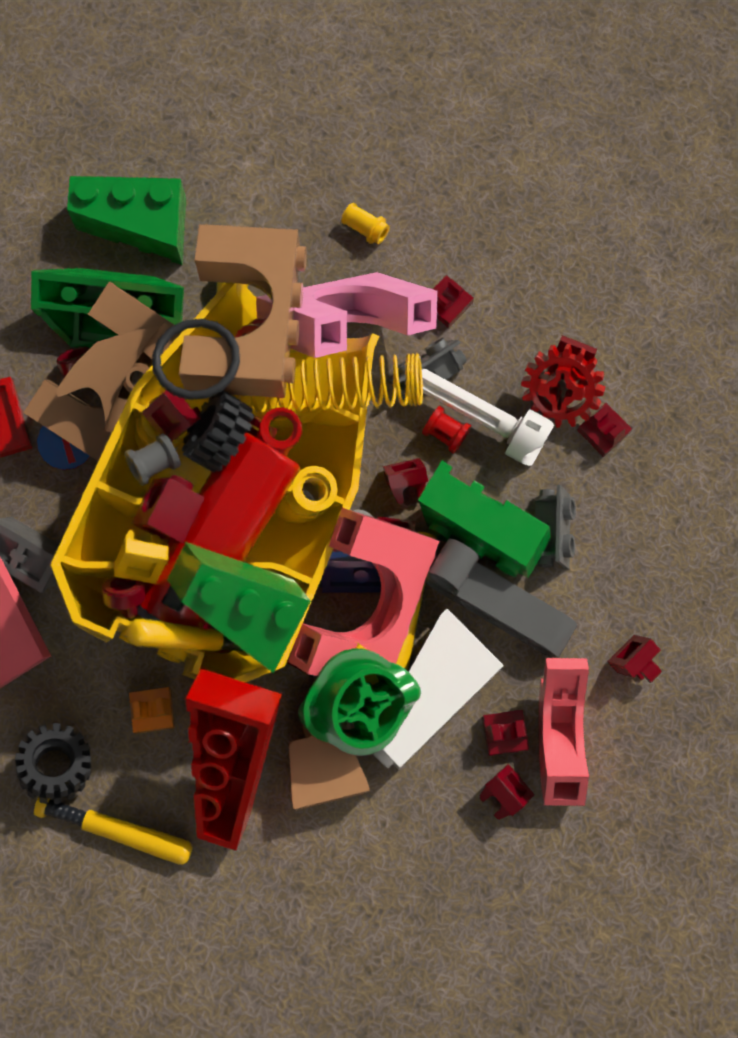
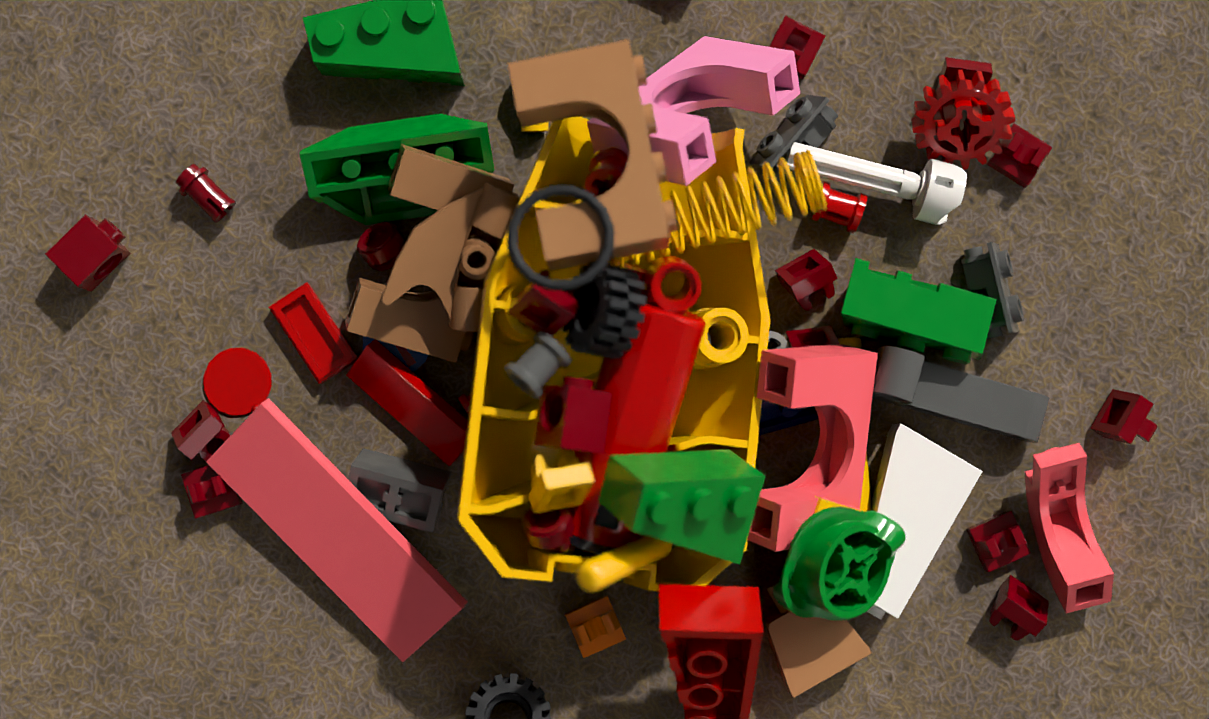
camera: 20 degrees left, 10 degrees up
none -> red tile [346,339,468,467]

